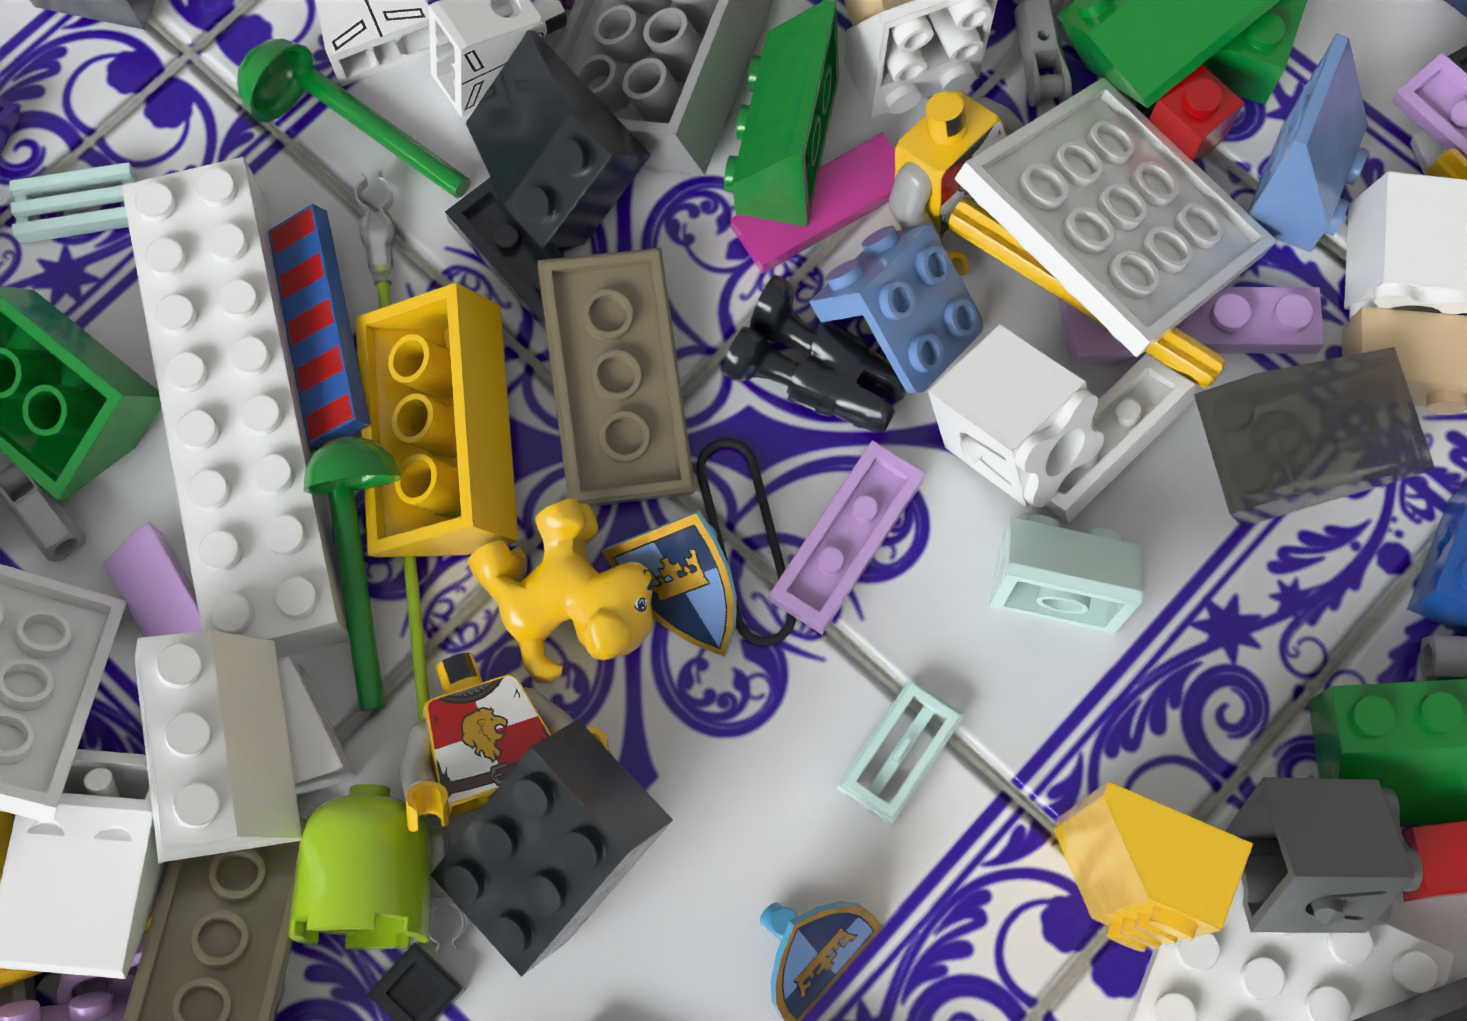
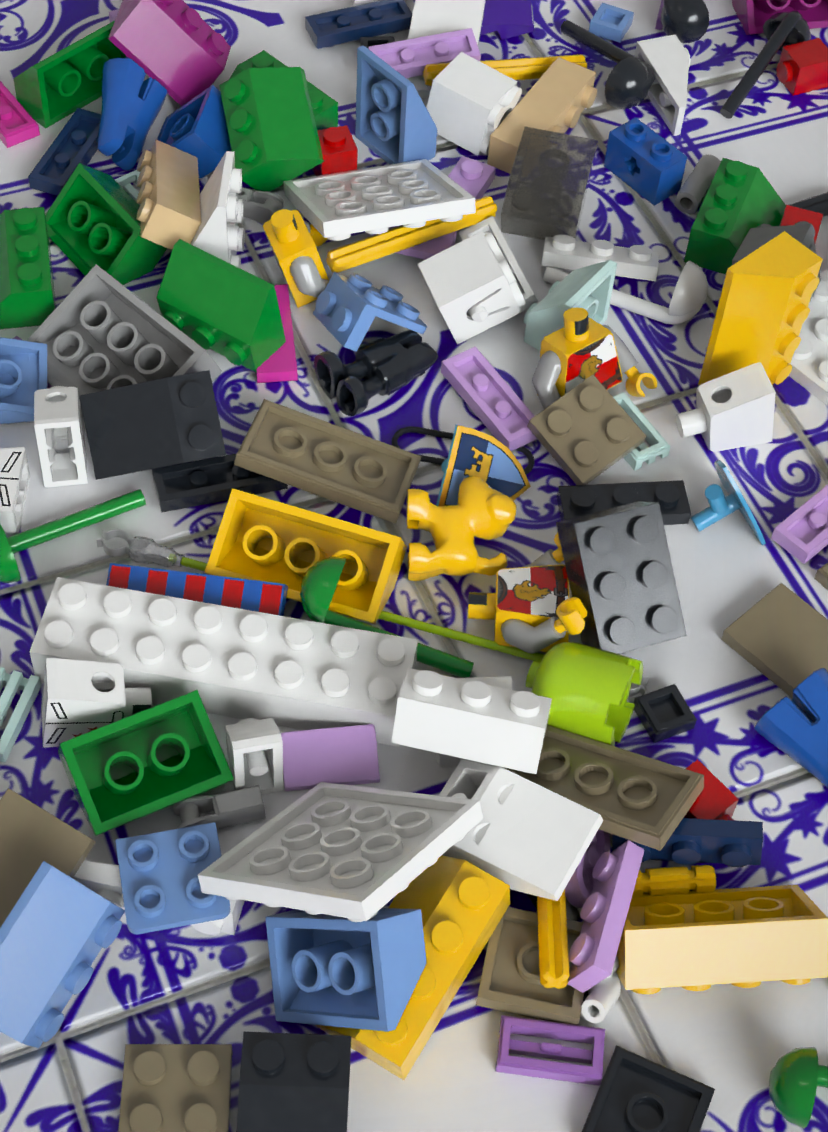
camera: 70 degrees left, 20 degrees down
none -> white torso [41,658,152,748]
none -> white slope [225,718,284,795]
none -> dark tan plate [527,374,647,485]
none -> torso [532,307,657,409]
none -> white plate [541,235,659,281]
none -> white piece [543,261,708,325]
none -> black plate [557,480,691,525]
none -> white torso [675,362,776,452]

